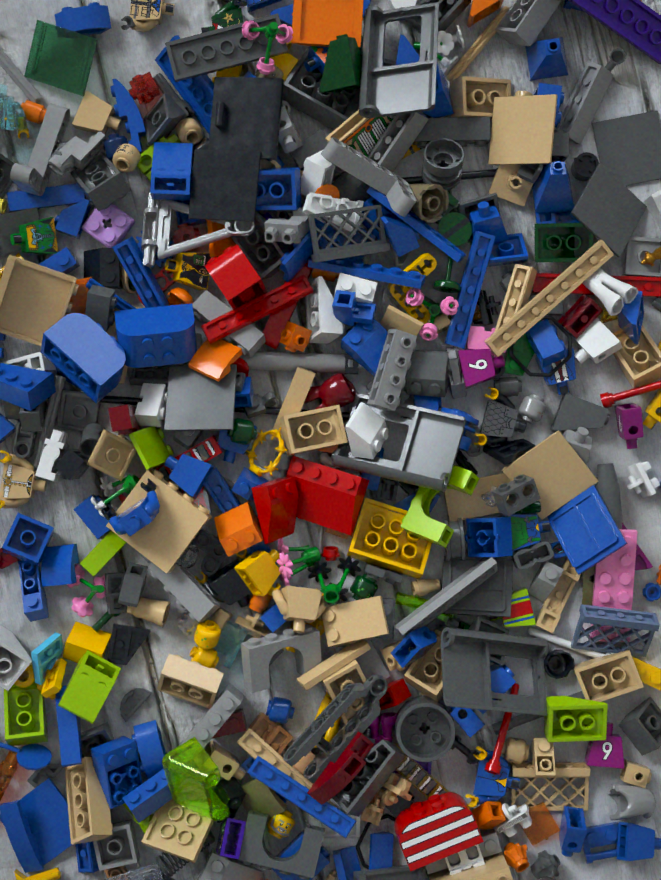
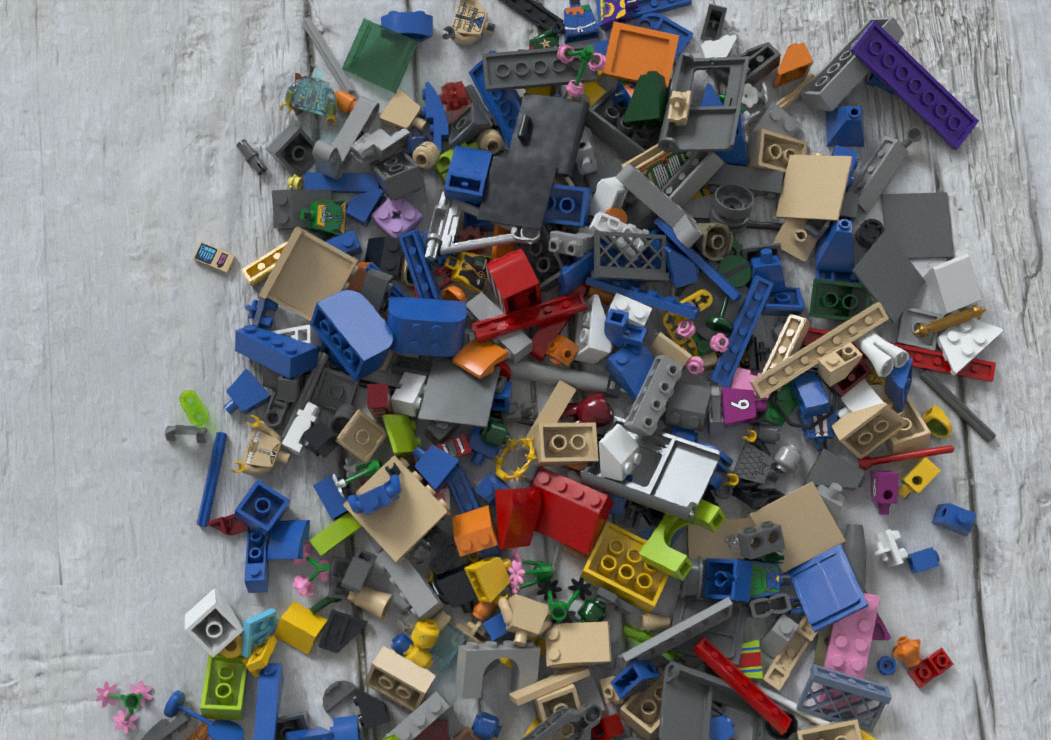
camera: 10 degrees right, 10 degrees down
lime slope [58,650,121,724] -> none
red plate [321,546,340,561] -> none
none -> black slope [353,689,390,729]
none -> blue piece [391,633,413,656]
none -> tan hips [667,91,692,126]
none -> red tile [692,636,792,735]
none -> light grey wing [751,102,801,137]
none -> tan slope [818,342,863,387]
none -> tan slope [832,402,907,459]

